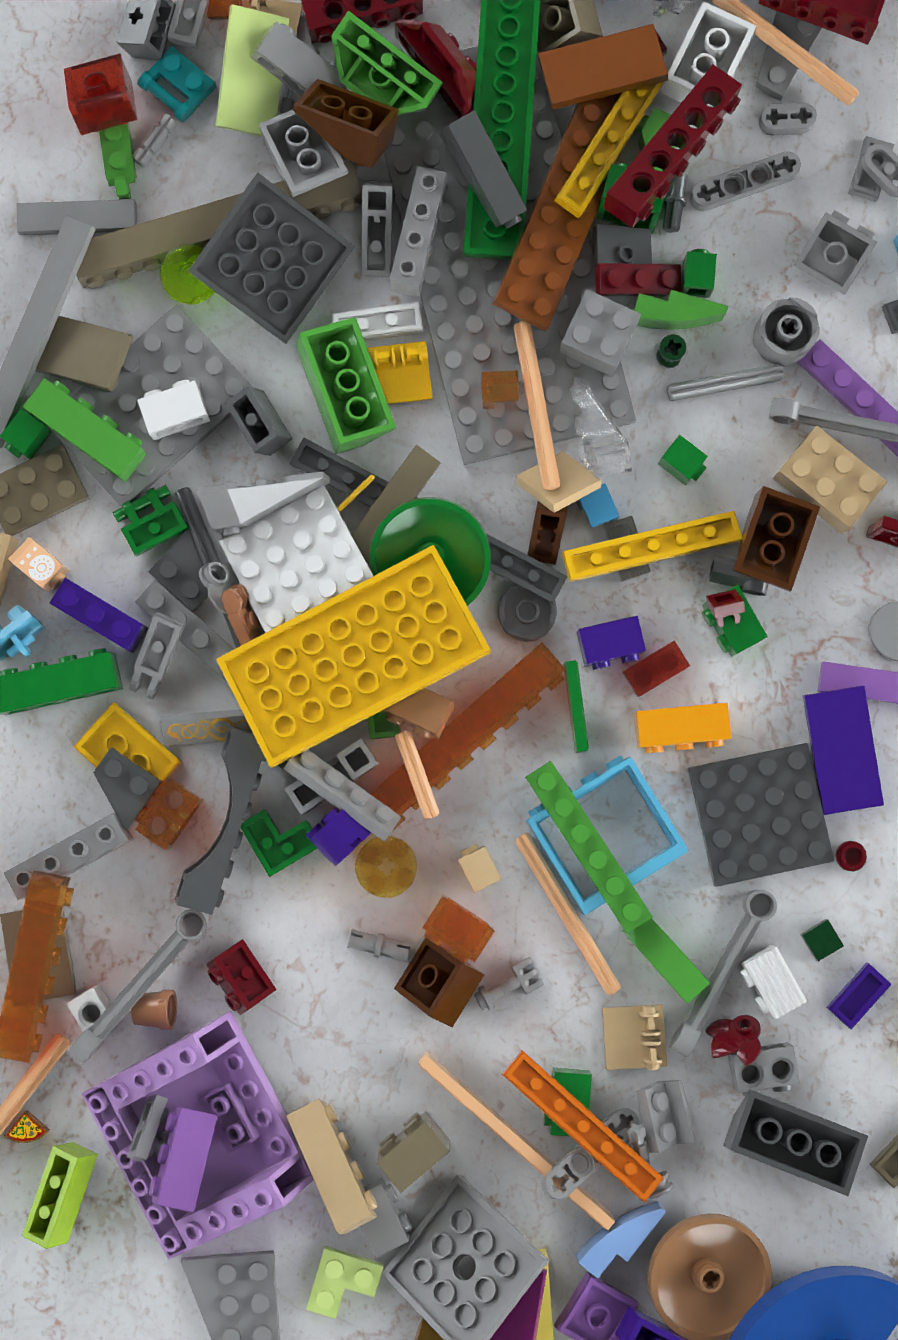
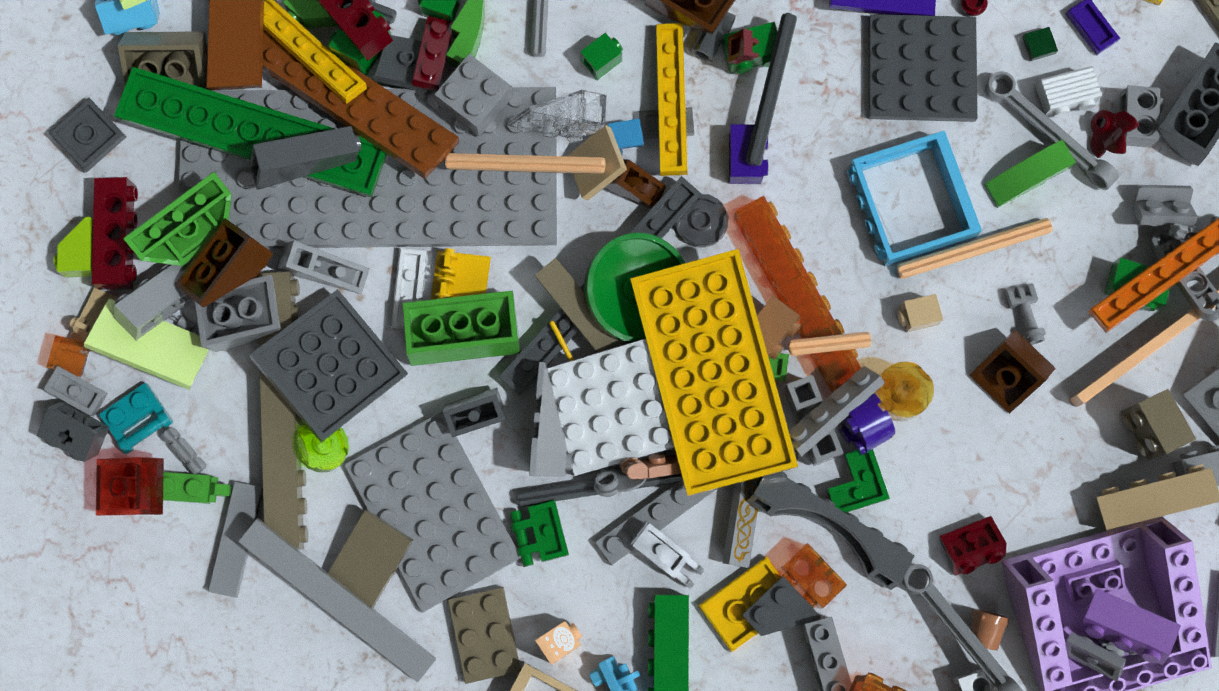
camera: 75 degrees left, 5 degrees down
green brick [0,408,52,459] -> none
bright green brick [23,378,147,483] -> none
dark purple brick [49,578,149,653] -> none
white brick [137,380,210,440] -> none
dark grey wing [148,529,208,612] -> none
light grey pin [347,929,411,962] -> none
light grey brick [389,166,447,298] -> none
dark red wedge [394,19,476,119] -> none
clear orange brick [422,894,495,963] -> none
clear orange panel [481,370,519,409] -> none
bright green plate [525,761,653,934] -> none
green tile [563,660,589,753] -> none
tan hinge [602,1004,667,1070] -> none
clear red plate [622,640,690,697] -> none
light orange brick [634,702,732,754] -> none
dark green bush [656,334,686,368] -> none
none -> dark grey axle [746,13,797,166]

